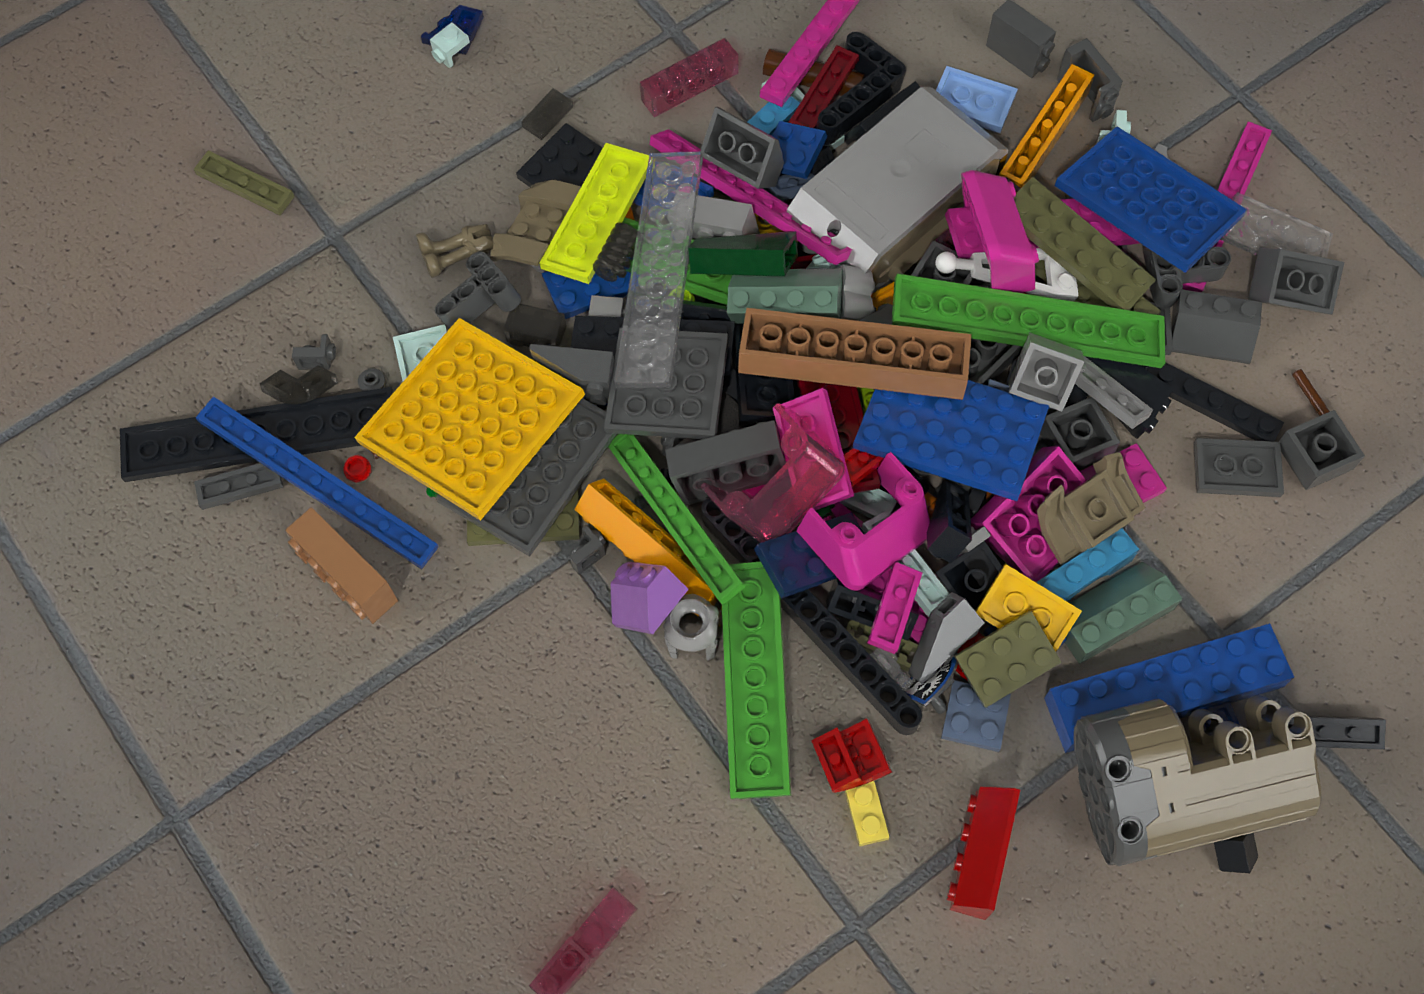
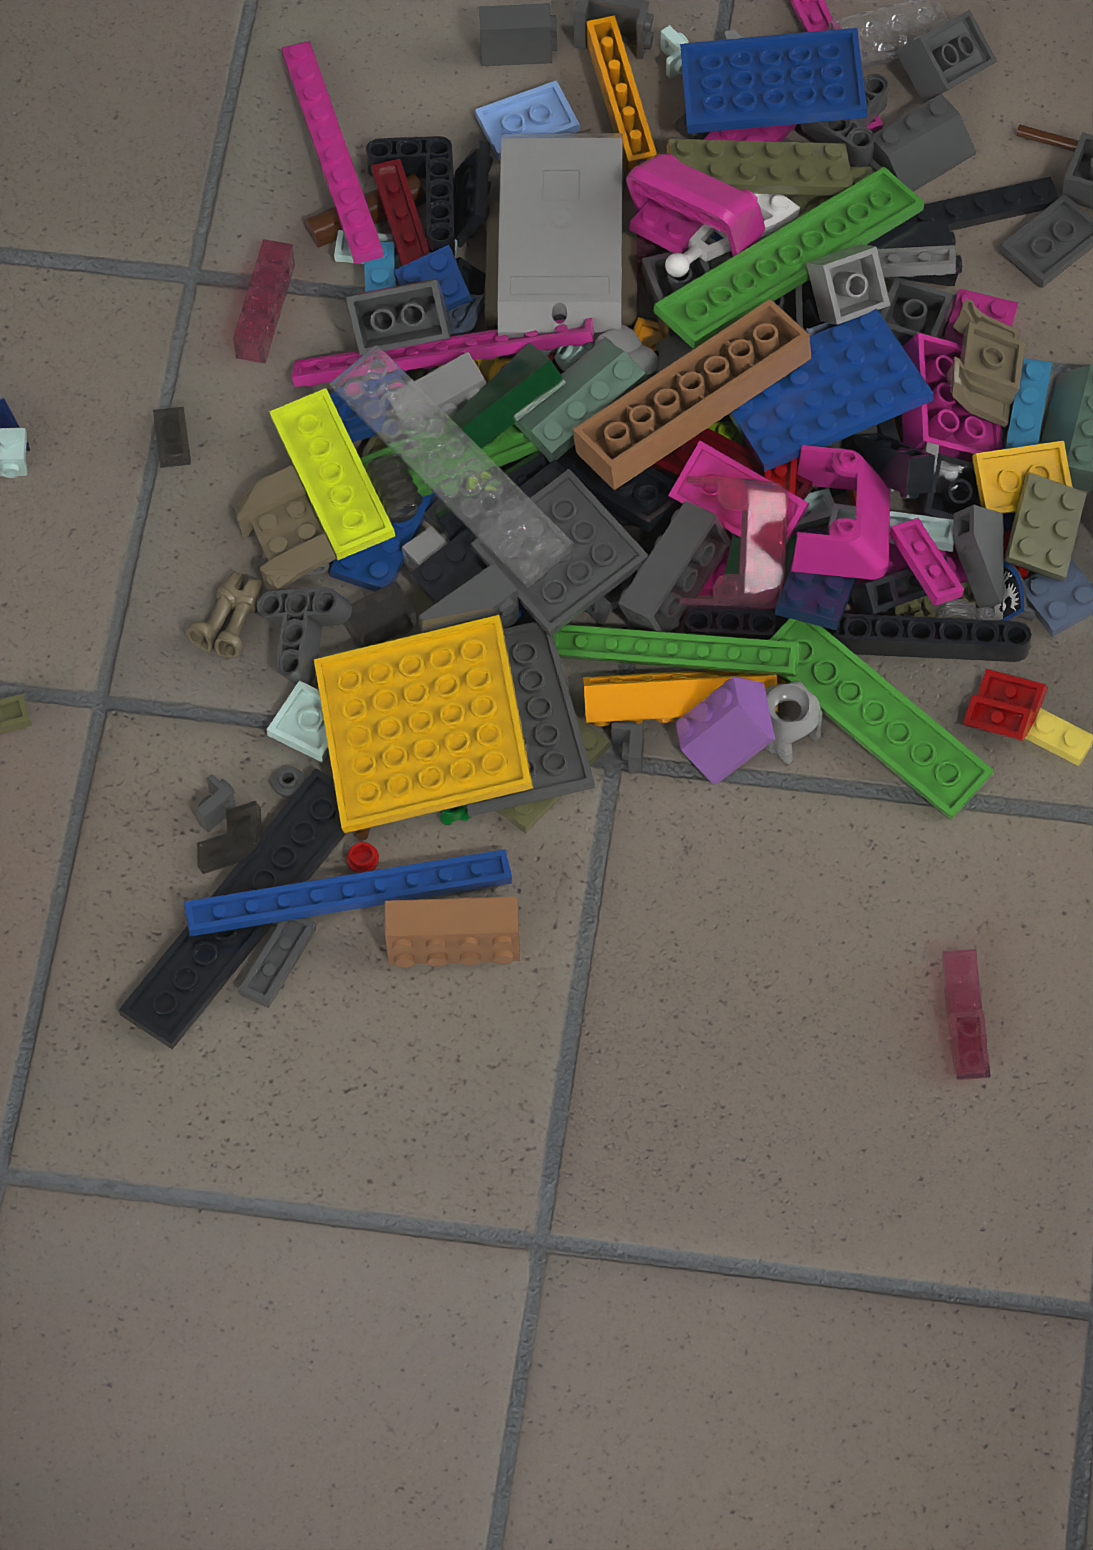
camera: 45 degrees left, 5 degrees down
black plate [516,123,603,188] -> none

